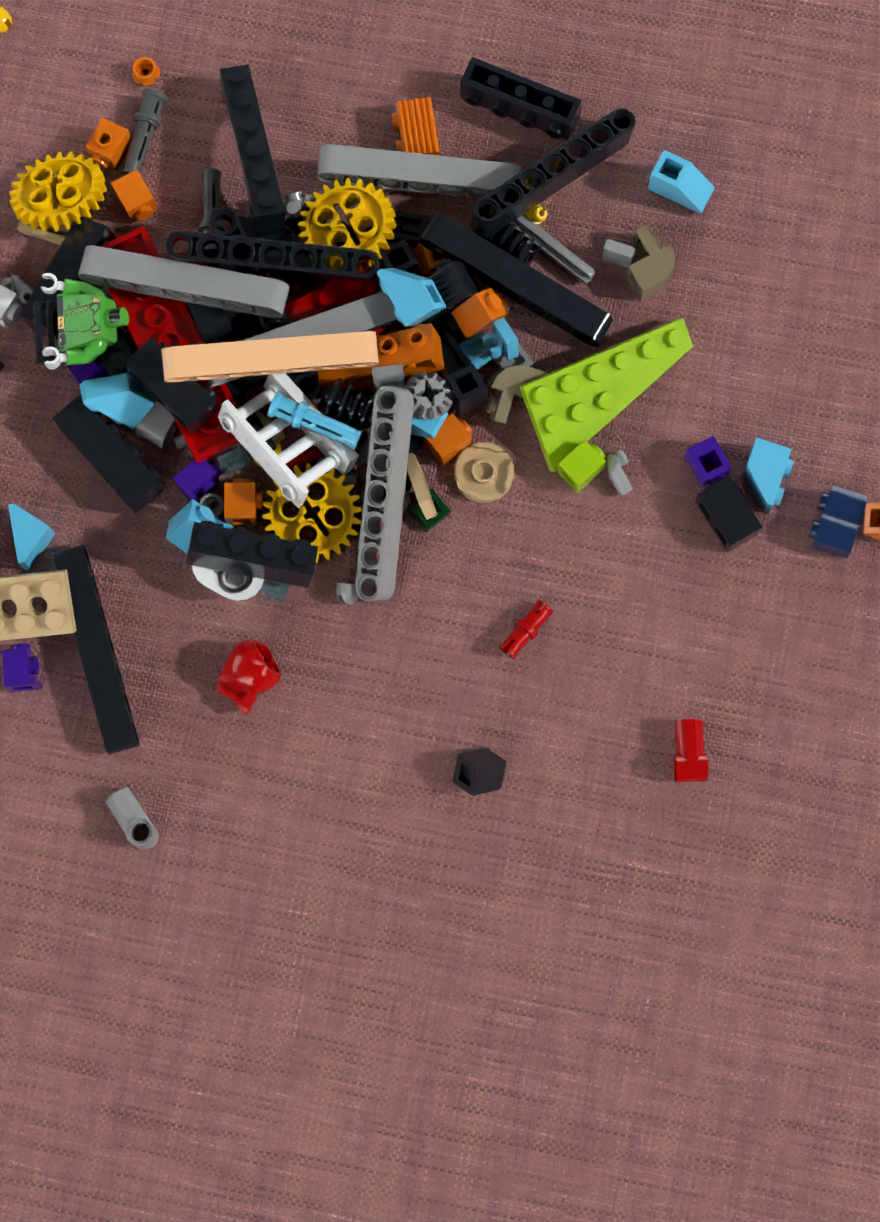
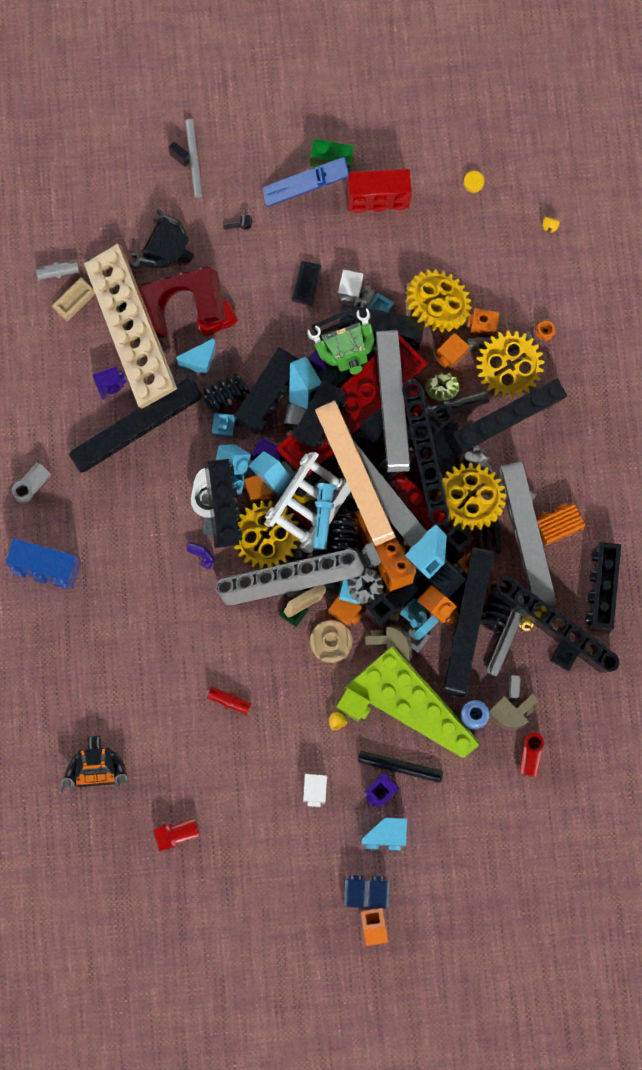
camera: 65 degrees right, 0 degrees up
red piece [216,639,281,715] -> none
light grey hinge [336,582,359,605] -> none
black panel [453,748,507,796] -> none
light grey arm [606,450,633,496] -> none
medium azure slope [648,150,715,214] -> none
black panel [695,476,763,553] -> none
none -> blue brick [5,538,81,590]
none -> torso [60,736,130,793]
none -> dark purple arm [187,542,215,569]
none -> black piece [203,373,249,414]
none -> medium azure tile [212,413,235,437]
none -> medium azure slope [248,451,292,496]
none -> white brick [303,774,327,807]
none -> yellow hinge [329,712,347,730]
none -> black axle [358,751,443,783]
none -> medium azure tile [367,293,395,312]
none -> yellowish green gear [425,372,459,401]
none -> medium blue head [460,700,490,730]
none -> yellow gear [476,330,545,399]
none -> red piece [518,733,545,777]
none -> black tile [550,643,577,672]

